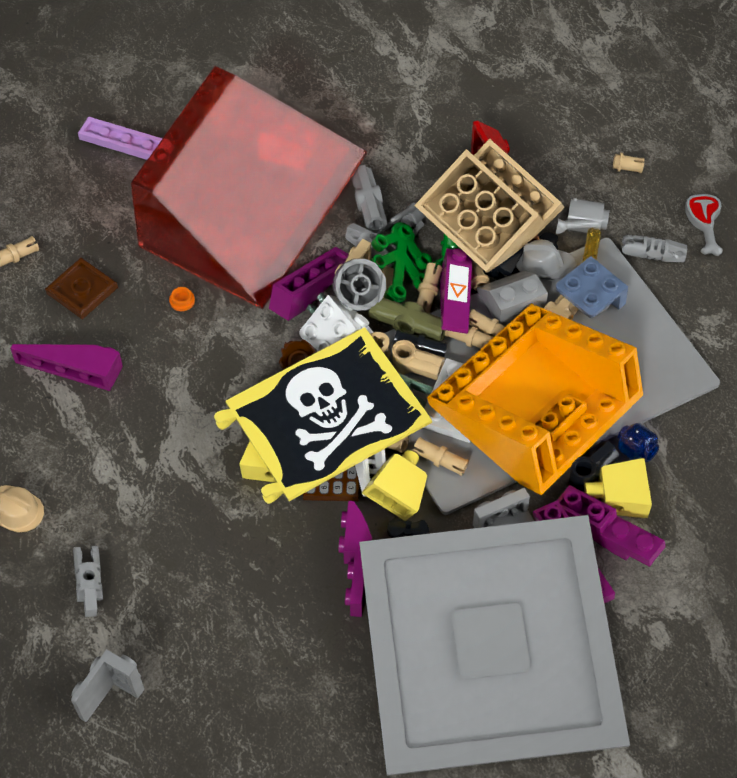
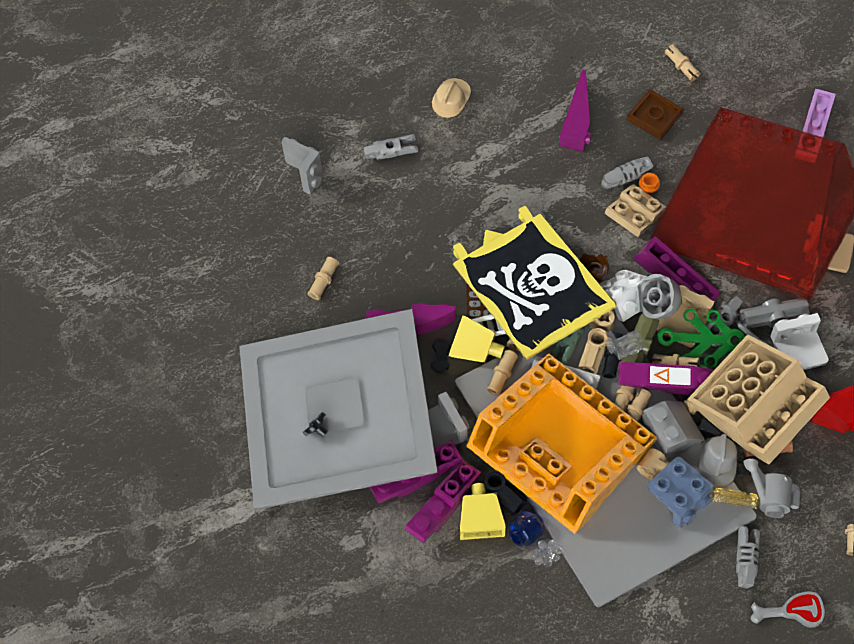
camera: 90 degrees right, 5 degrees up
none -> black plant [303,412,328,437]
none -> tan pin [307,257,339,300]
none -> clear plant [533,540,563,568]
none -> light grey hinge [601,156,654,189]
none -> tan slope [605,184,667,237]
none -> clear bracket [605,330,643,360]
none -> white bracket [771,313,829,370]

